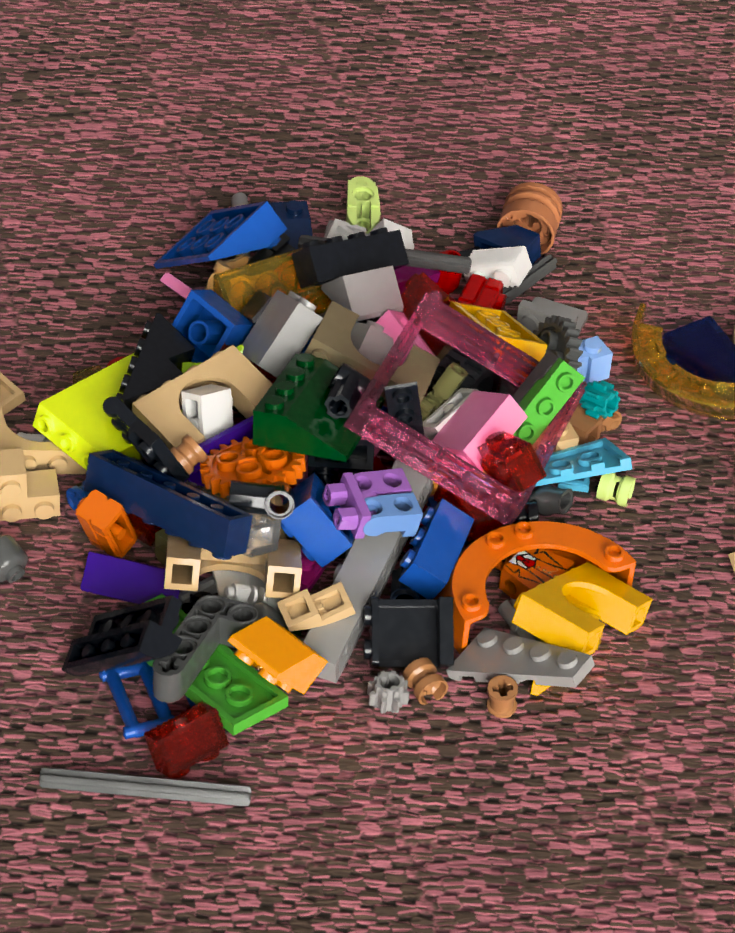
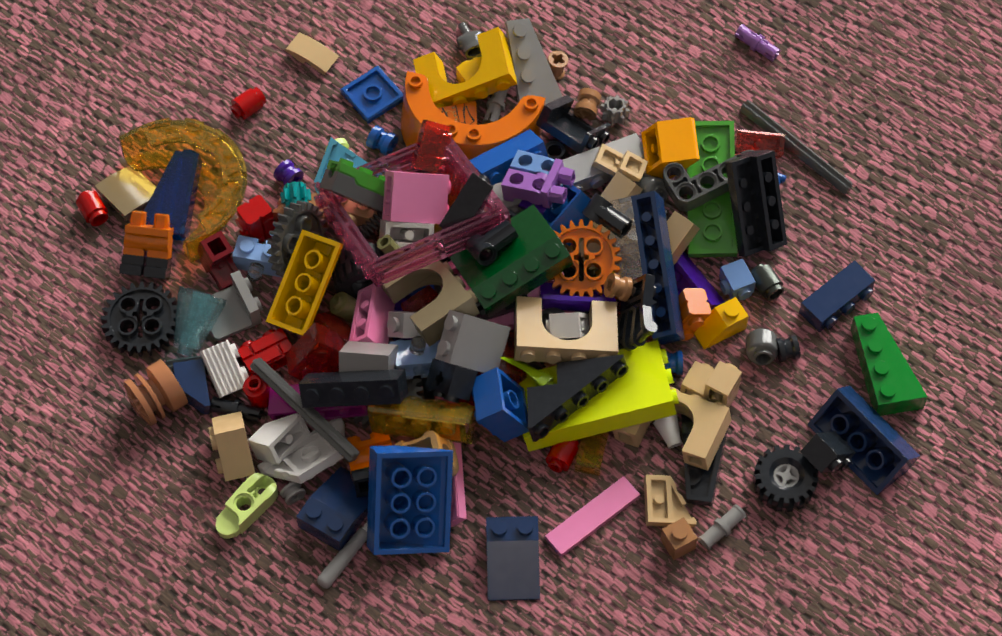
camera: 135 degrees left, 20 degrees up
none -> black gear [100,281,182,358]
none -> orange hips [119,211,174,279]
none -> clear light blue cone [174,286,227,357]
none -> dark red brick [197,231,238,291]
none -> tan brick [208,411,255,482]
none -> red brick [235,195,275,243]
none -> dark purple wheel [273,160,304,186]
none -> blue tile [340,65,404,124]
none -> blue wheel [366,125,399,157]
none -> dark grey piece [456,22,482,60]
none -> dark blue slope [486,516,540,601]
none -> bright pink tile [545,476,640,557]
none -> yellow slope [694,297,749,350]
none -> medium blue brick [719,258,756,300]
none -> medium lavender pin [734,24,781,62]
none -> pearl dark grey brick [751,264,784,301]

